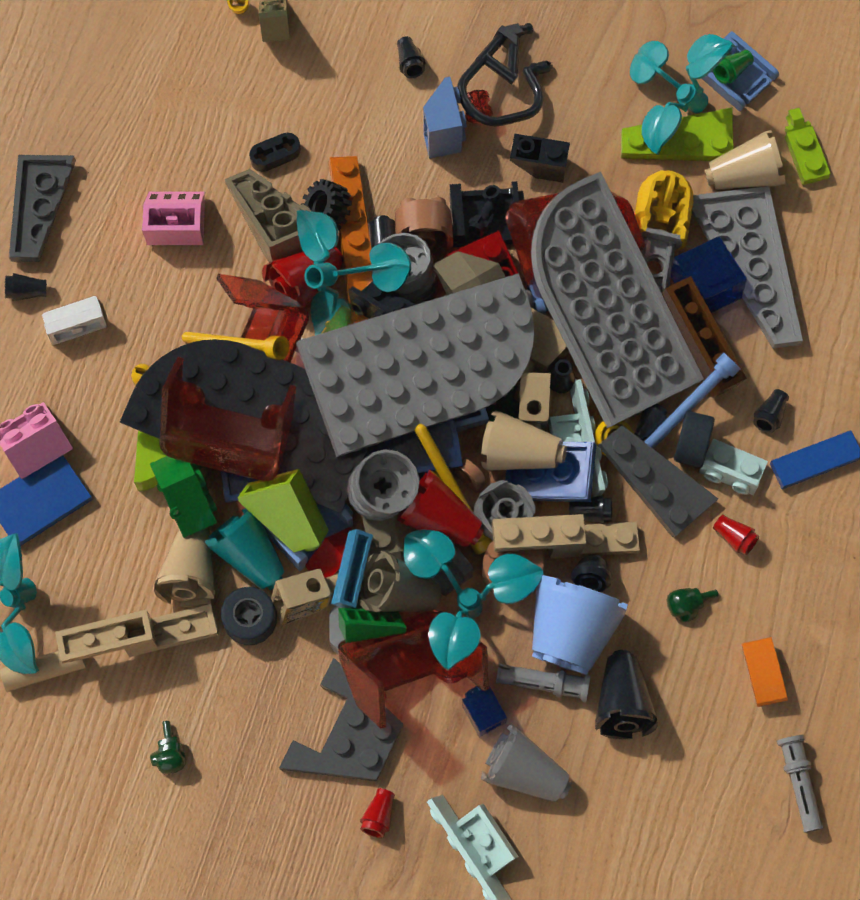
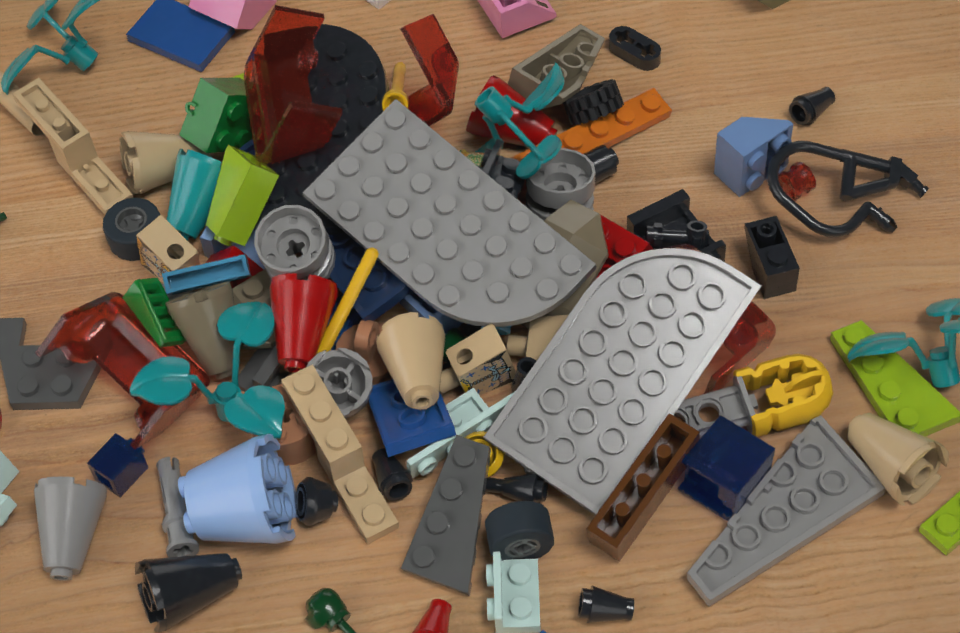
camera: 70 degrees right, 15 degrees down
nougat brick [395,197,453,258] -> none
medium blue piece [644,353,741,449] -> none

